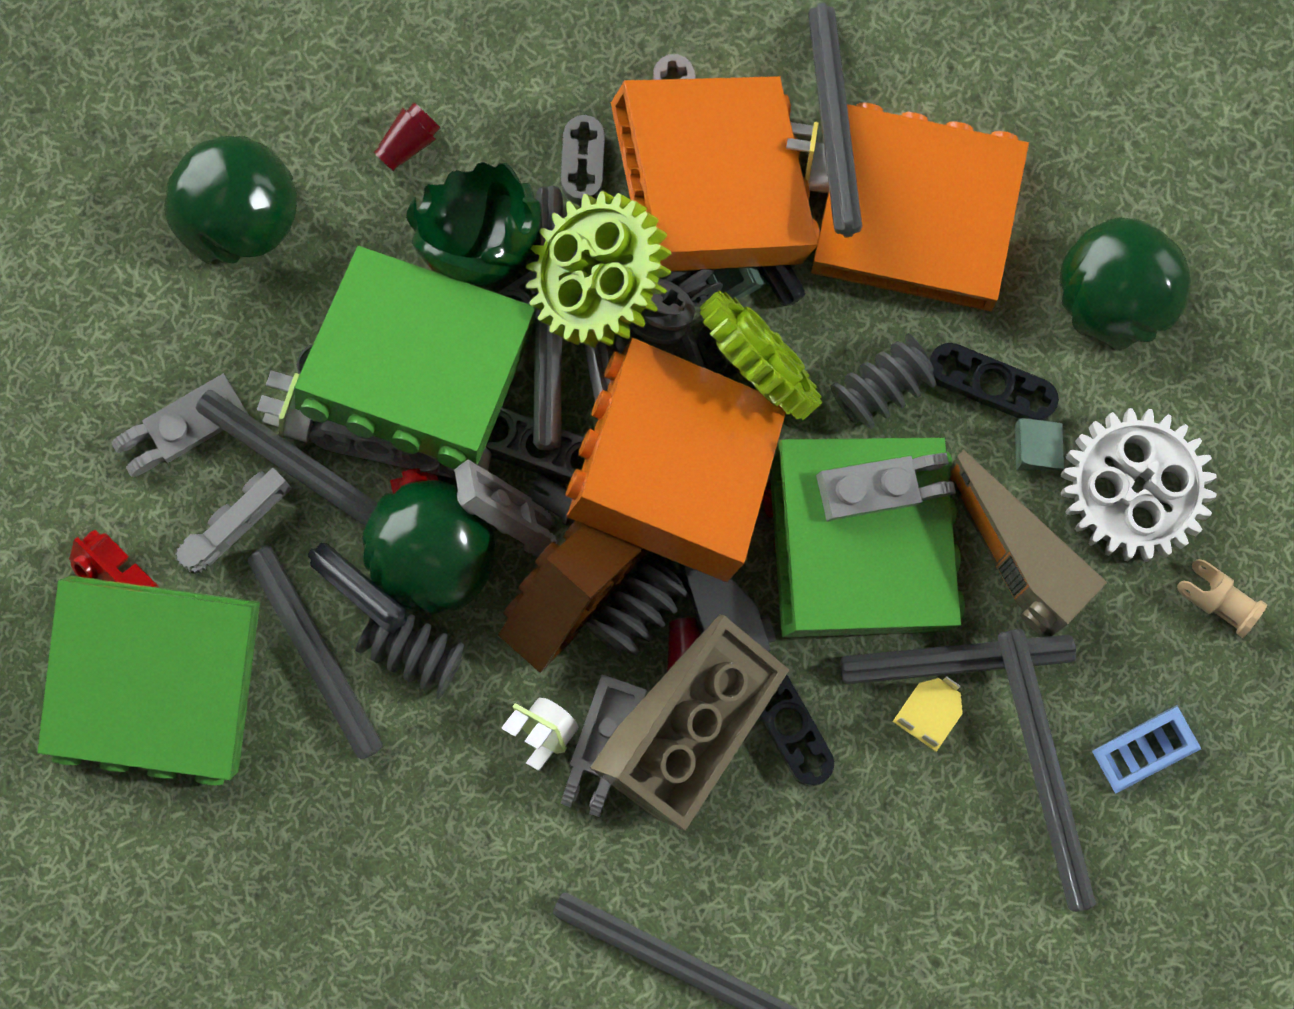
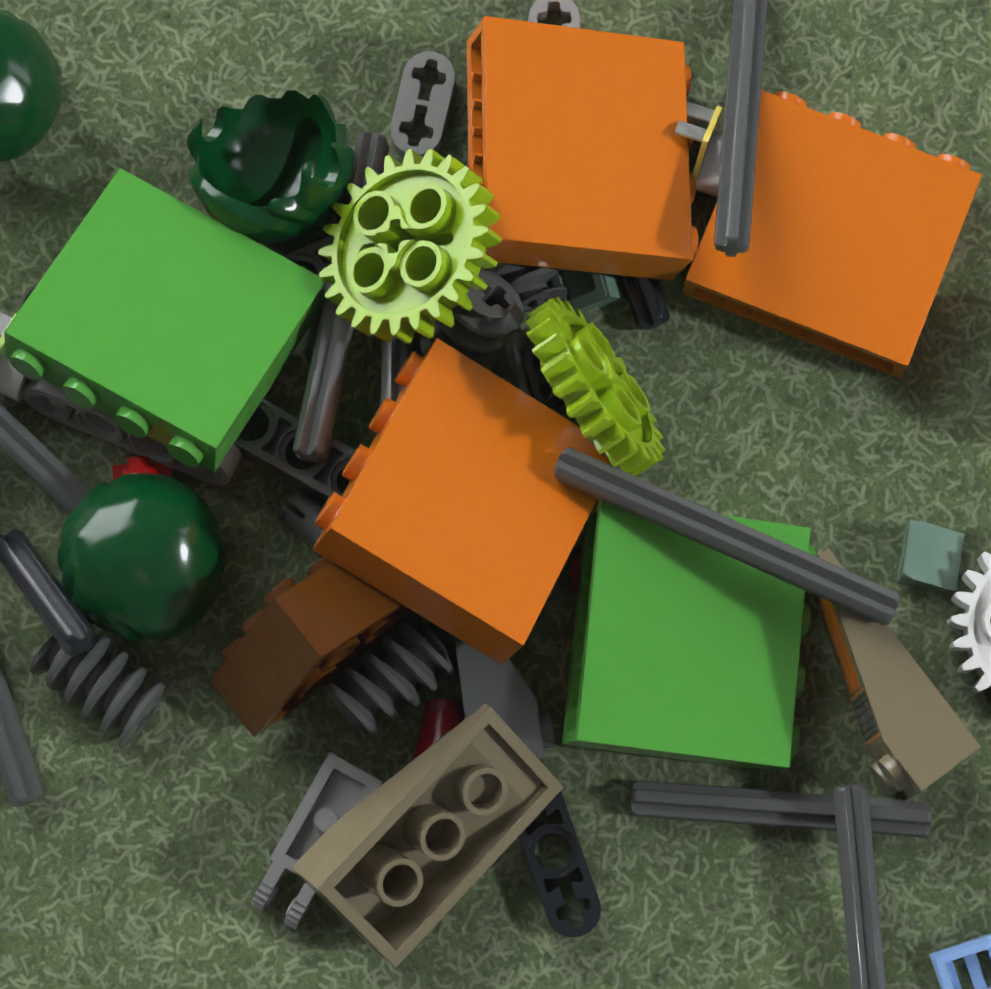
camera: 15 degrees right, 0 degrees up
dark red cone [373,103,441,172] -> none
light grey hinge [454,459,557,557] -> none
piece [502,698,579,771] -> none
light grey hinge [816,453,956,522] -> none
dark grey piece [830,333,936,429] -> none
light yellow piece [892,677,963,752] -> none
black beam [929,343,1059,421] -> none
none -> dark grey axle [553,448,900,625]

